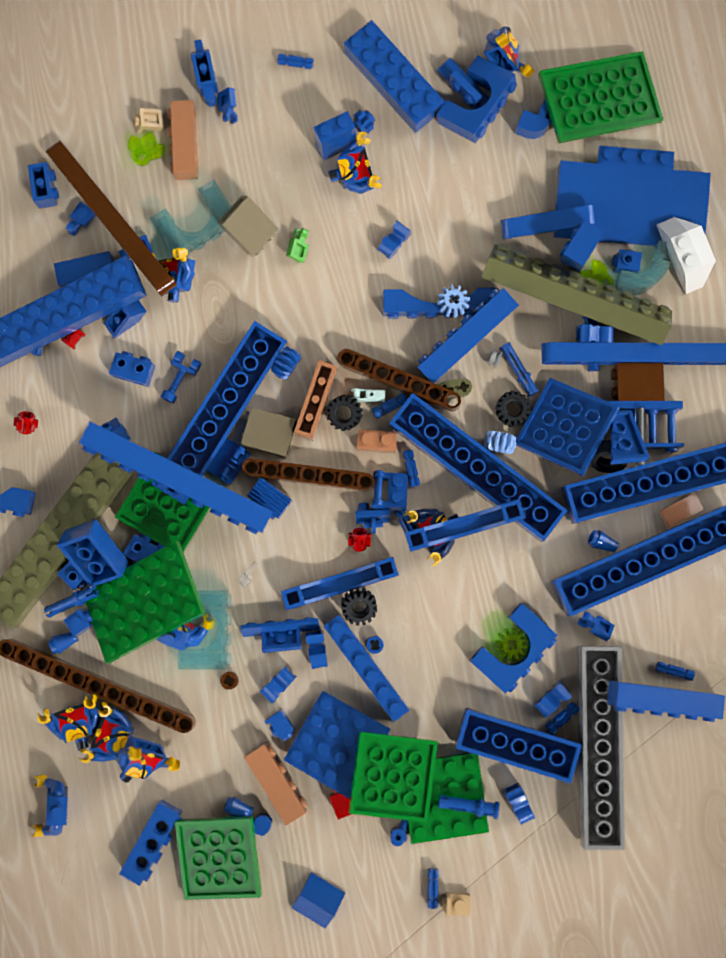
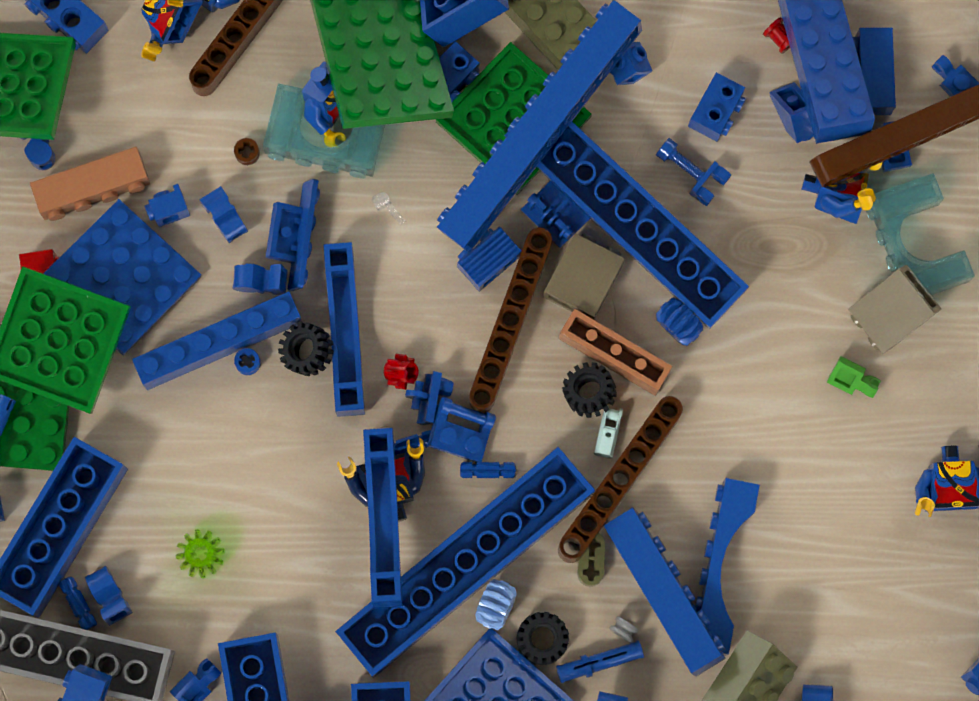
camera: 95 degrees right, 5 degrees down
blue cone [223,796,254,817] -> none
nougat brick [357,429,397,453] -> none
blue axle [372,393,407,419] -> none
blue leg [377,220,411,259] -> none
light blue gear [437,285,470,318] -> none
blue arch [469,603,557,694] -> none

